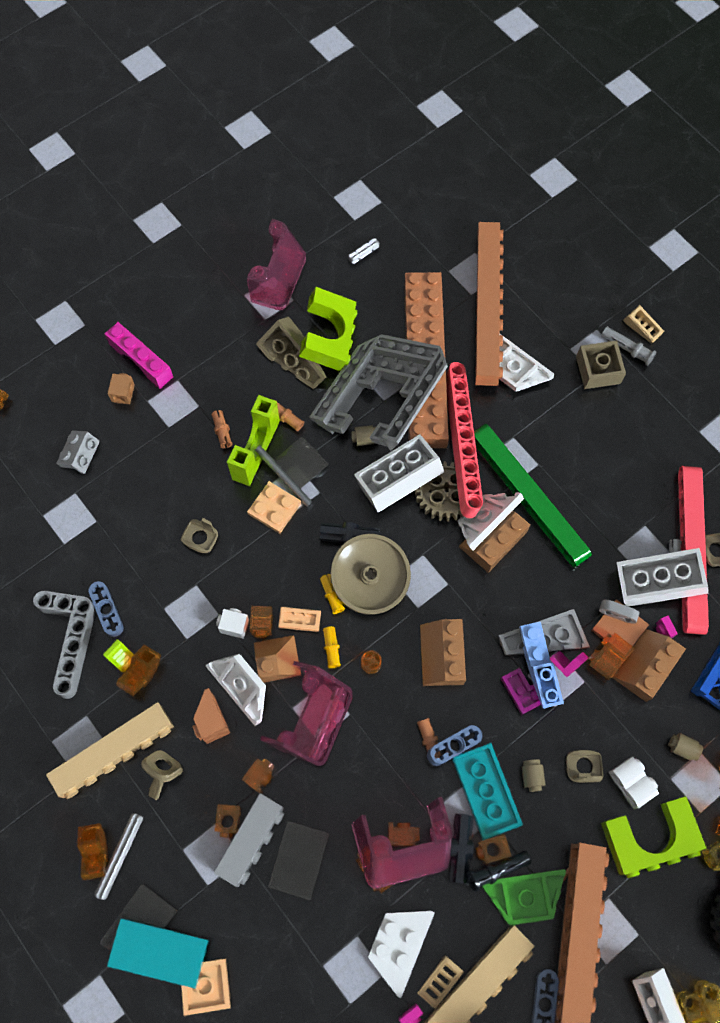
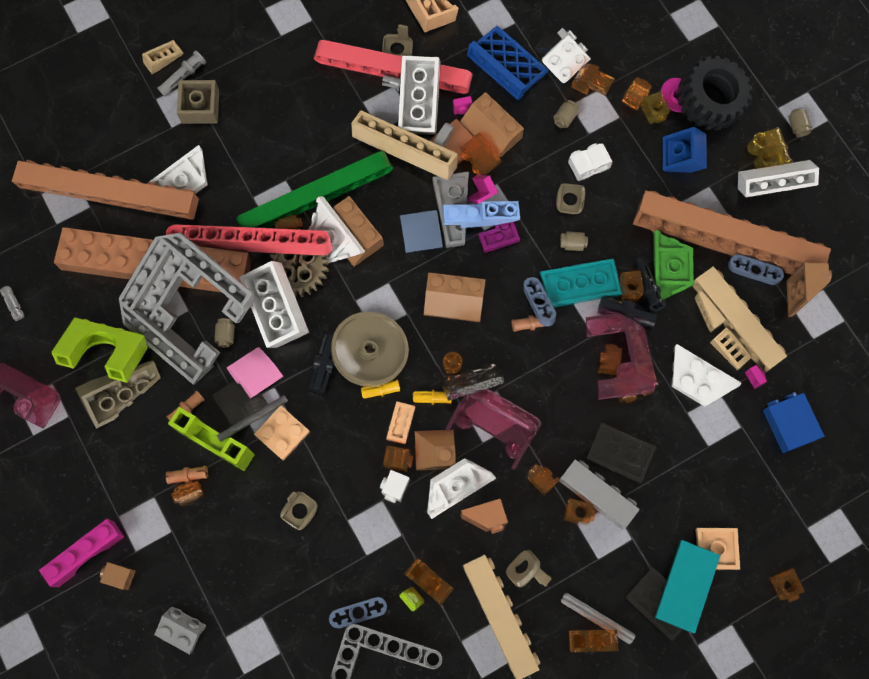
camera: 80 degrees left, 5 degrees up
lime arch [601,796,707,878] -> none
none -> clear orange brick [172,480,203,506]
none -> bright pink slope [227,347,283,398]
none -> clear orange brick [275,215,303,230]
none -> tan brick [351,111,458,180]
none -> sand blue slope [400,210,443,253]
none -> clear smoke plate [439,364,504,401]
none -> blue slope [663,127,707,173]
none -> tan slope [695,290,726,332]

